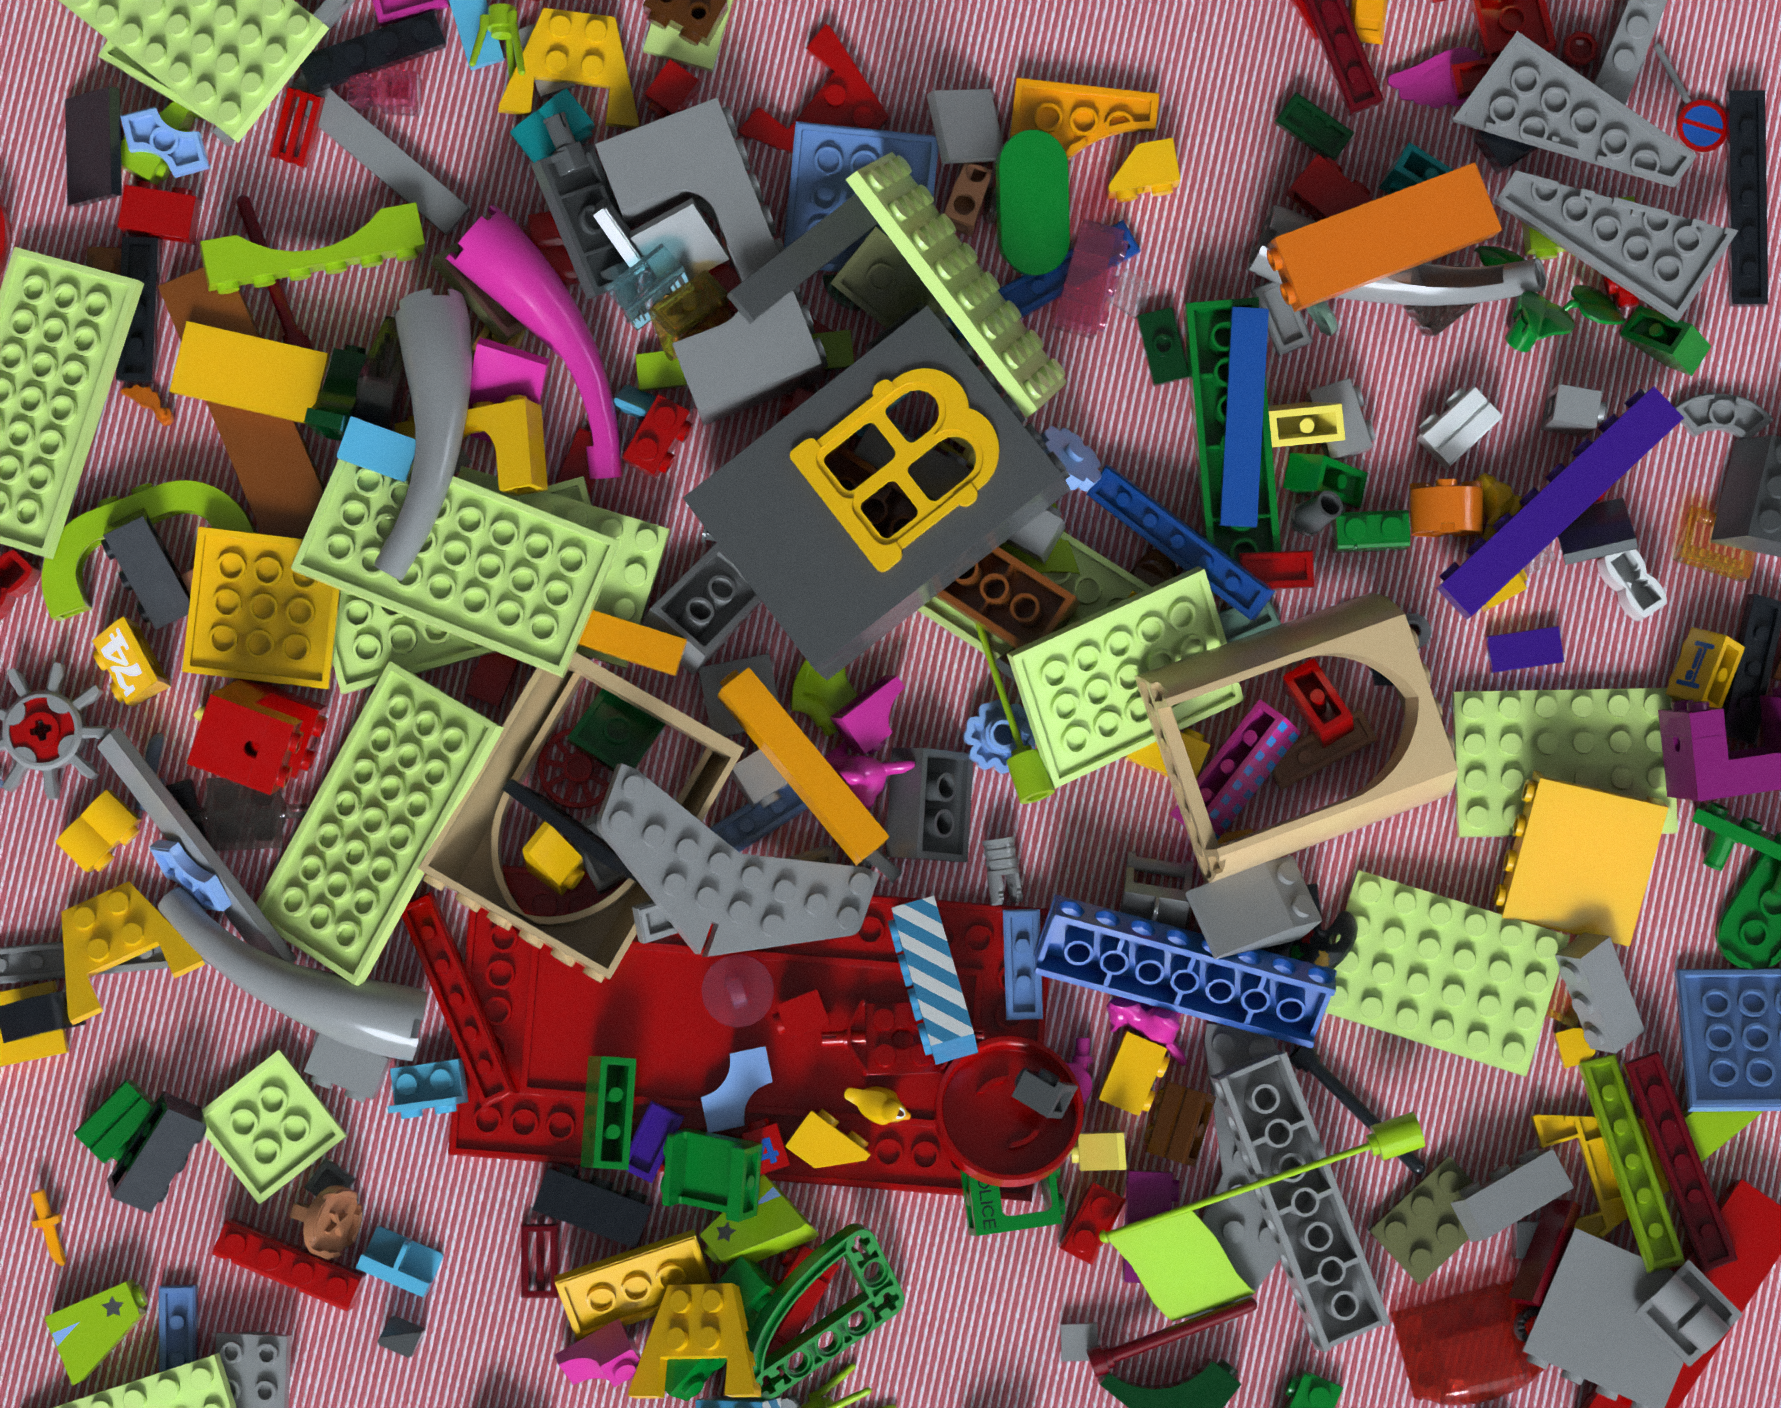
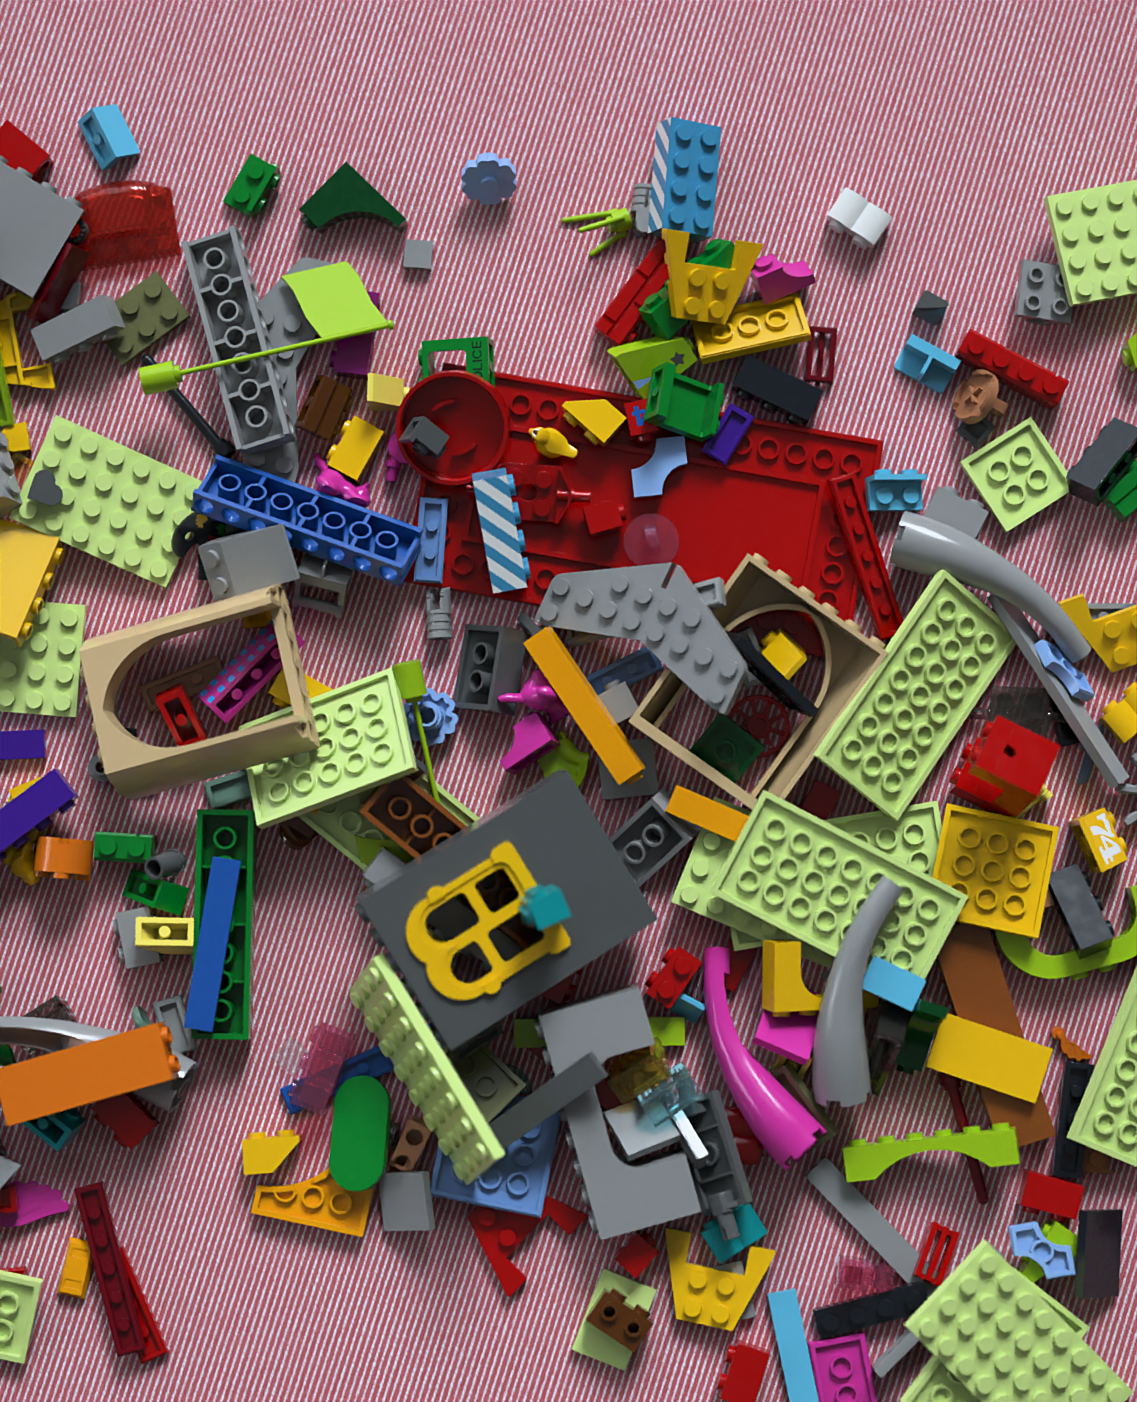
camera: 175 degrees left, 0 degrees up
medium blue tile [159,1284,198,1372] -> none
lime plant [469,3,525,81] -> none
green brick [580,1056,636,1170] -> none
green beam [748,1223,905,1400] -> none
light blue plant [1040,426,1102,492] -> none
red brick [1058,1181,1126,1265] -> none
blue tile [1086,465,1275,621] -> none
dark red piece [1086,1297,1257,1378] -> none
dark green plate [1136,307,1189,387] -> none
red tile [1238,550,1315,590] -> none
dark green plate [1274,92,1354,161] -> none
white brick [1417,386,1503,470] -> none
none -> dark grey tile [27,470,63,506]
none -> teal brick [518,884,572,931]

